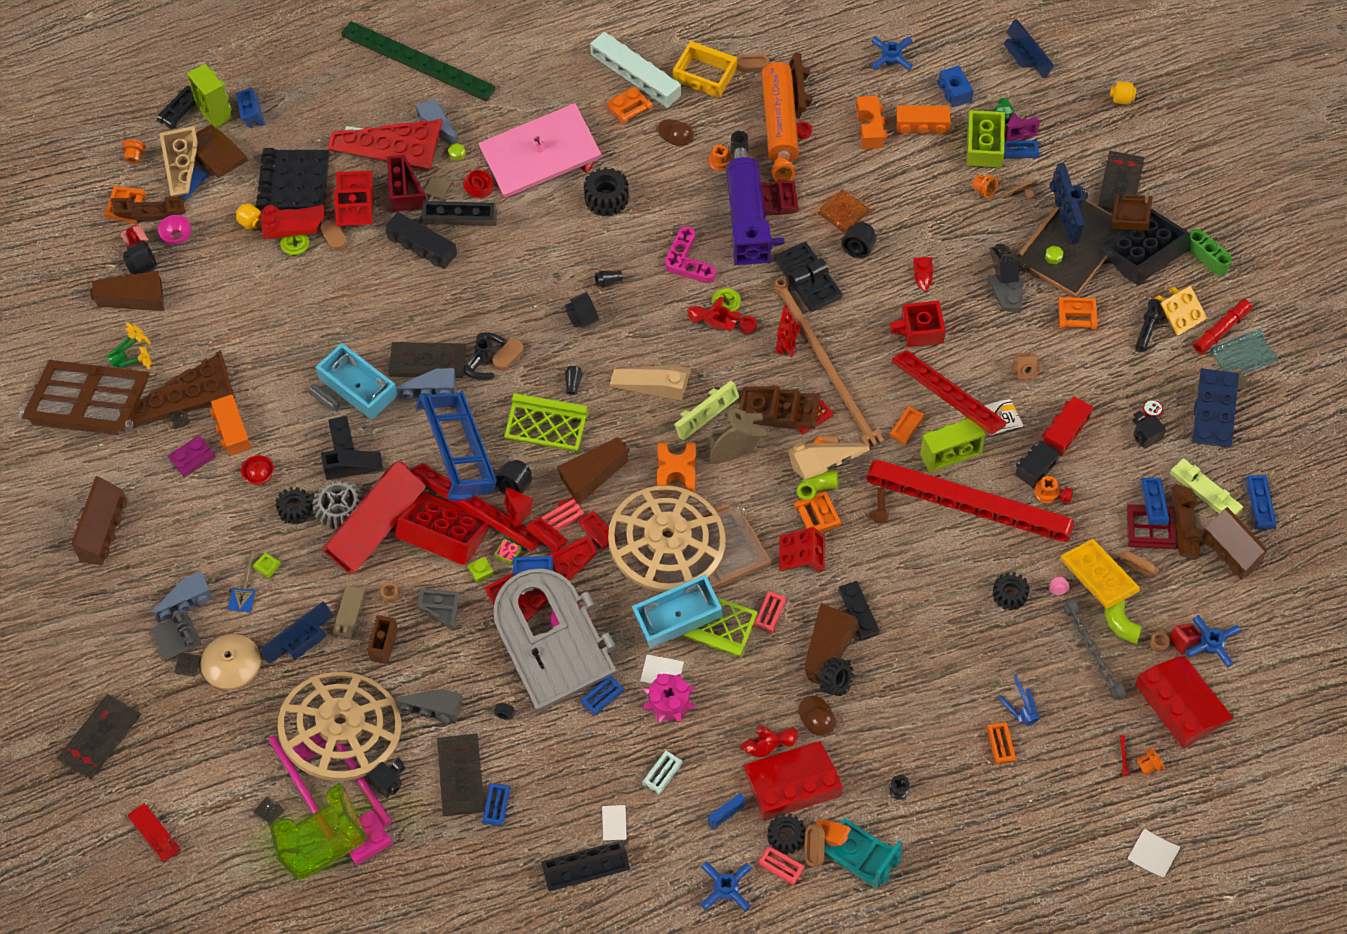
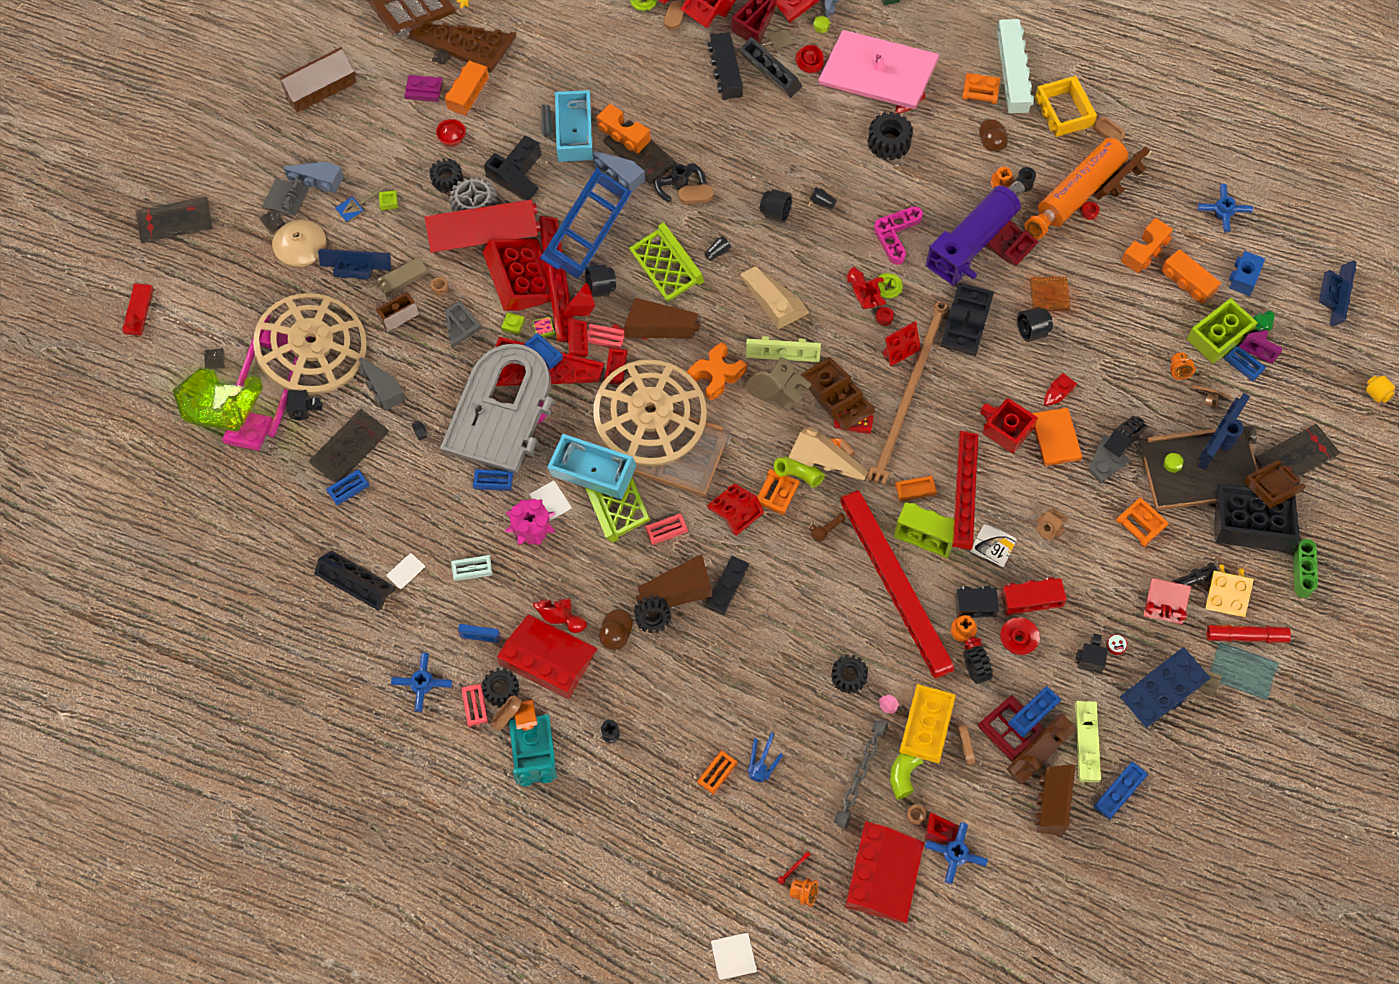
camera: 45 degrees right, 5 degrees up
none -> orange arch [596,104,651,154]
none -> black tyre [964,645,993,684]
none -> red dish [1000,618,1040,655]
none -> orange tile [1032,408,1082,466]
none -> hinge [1143,578,1192,625]

